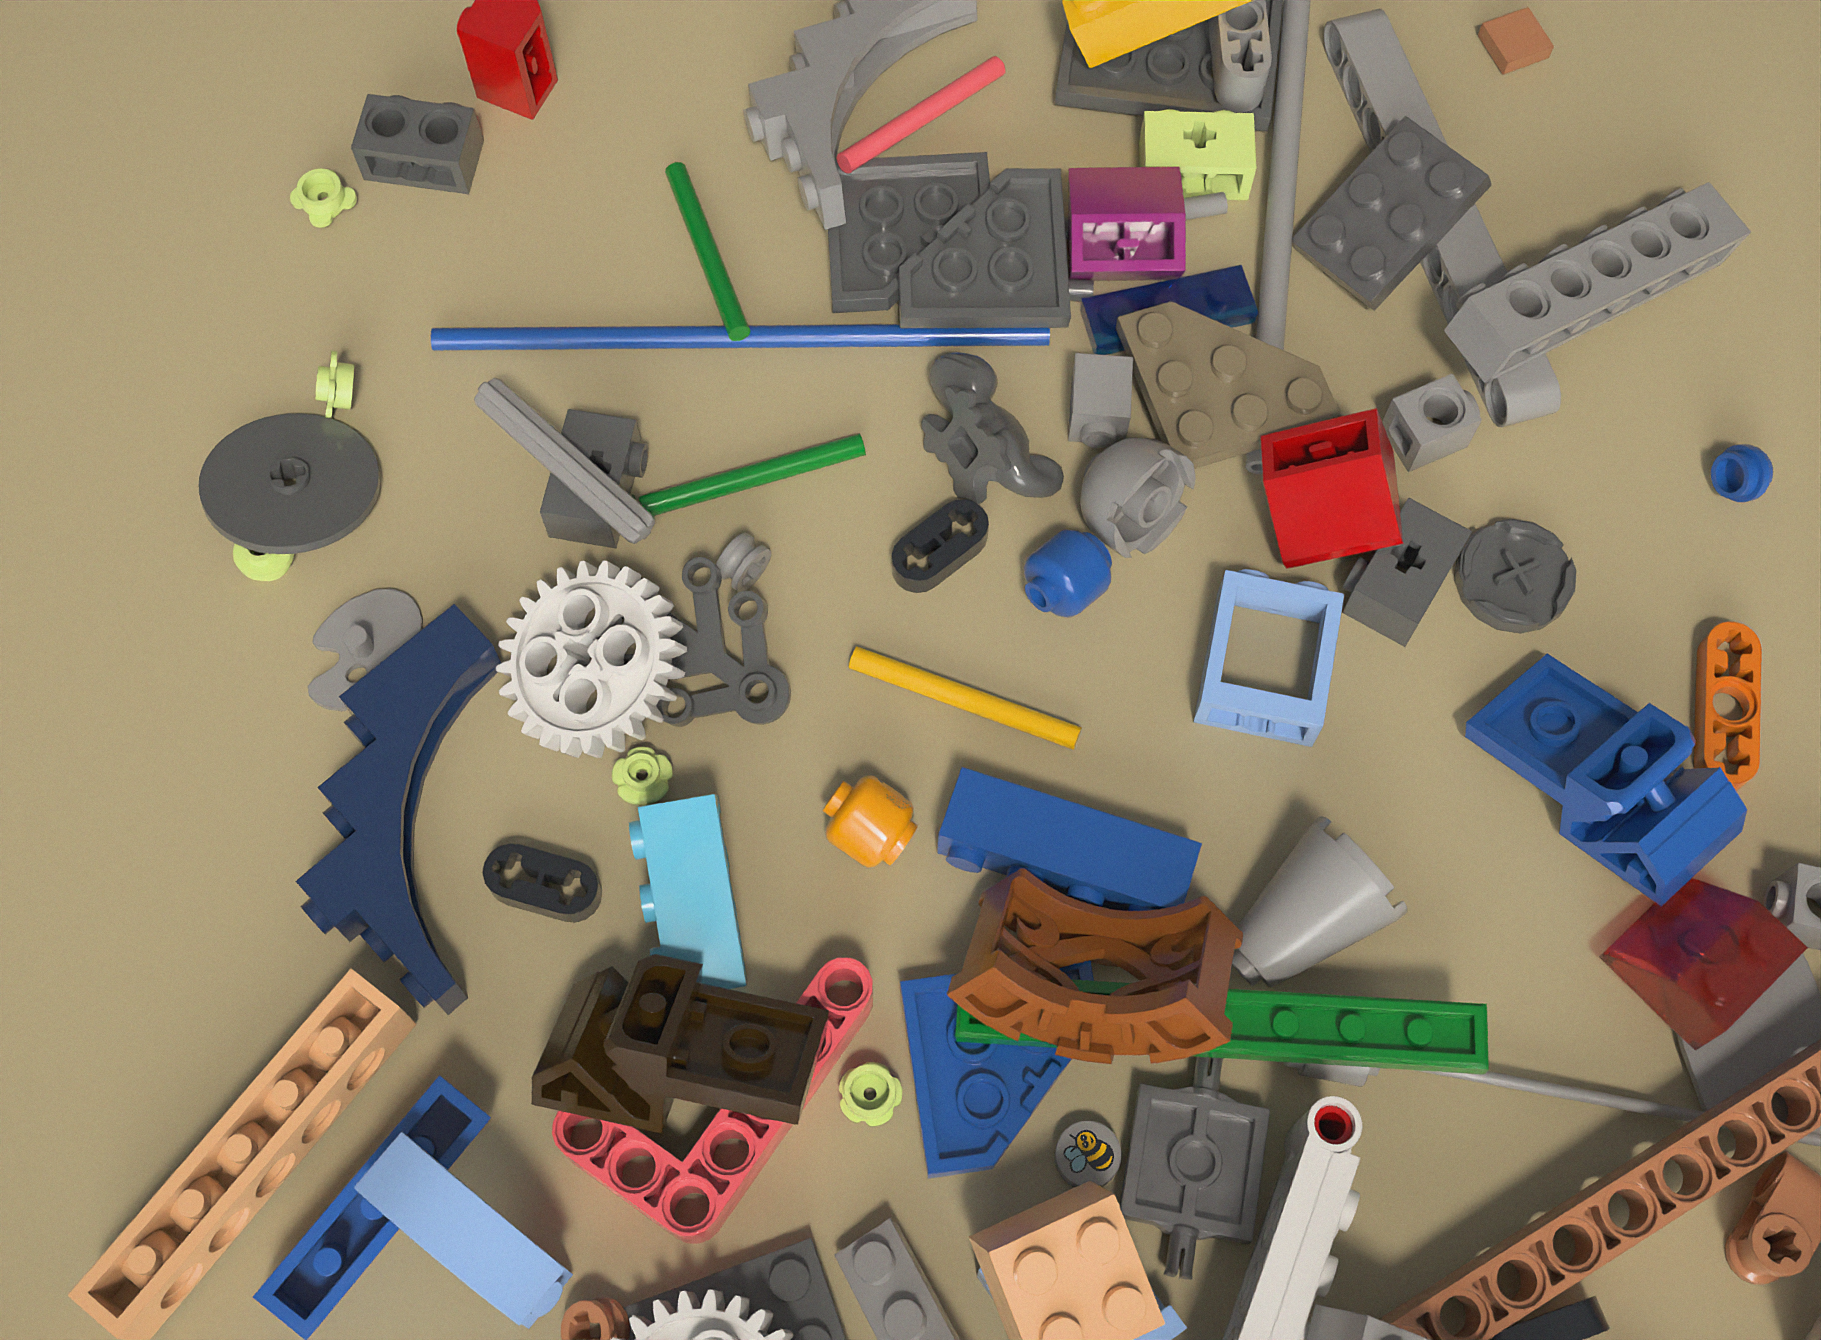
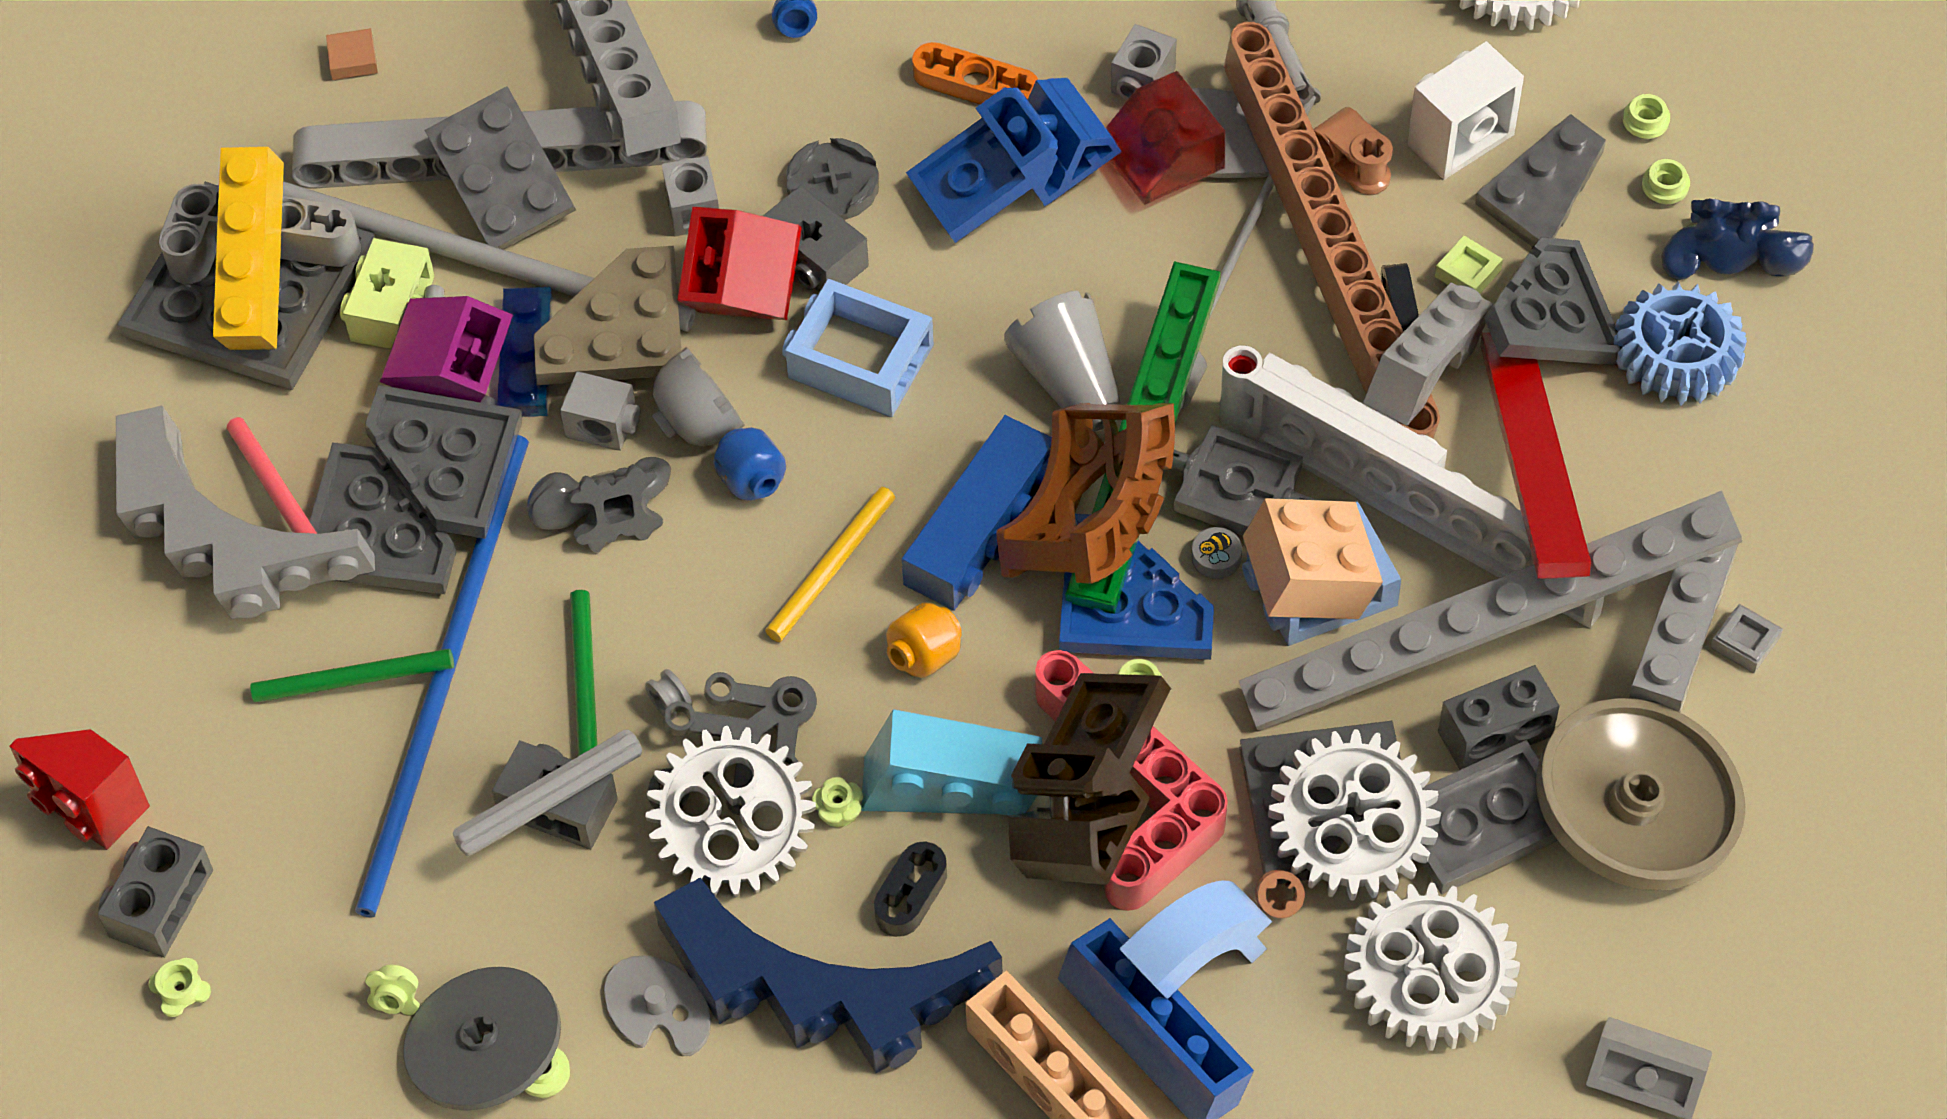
camera: 75 degrees left, 10 degrees down
black beam [891,499,989,593] -> none

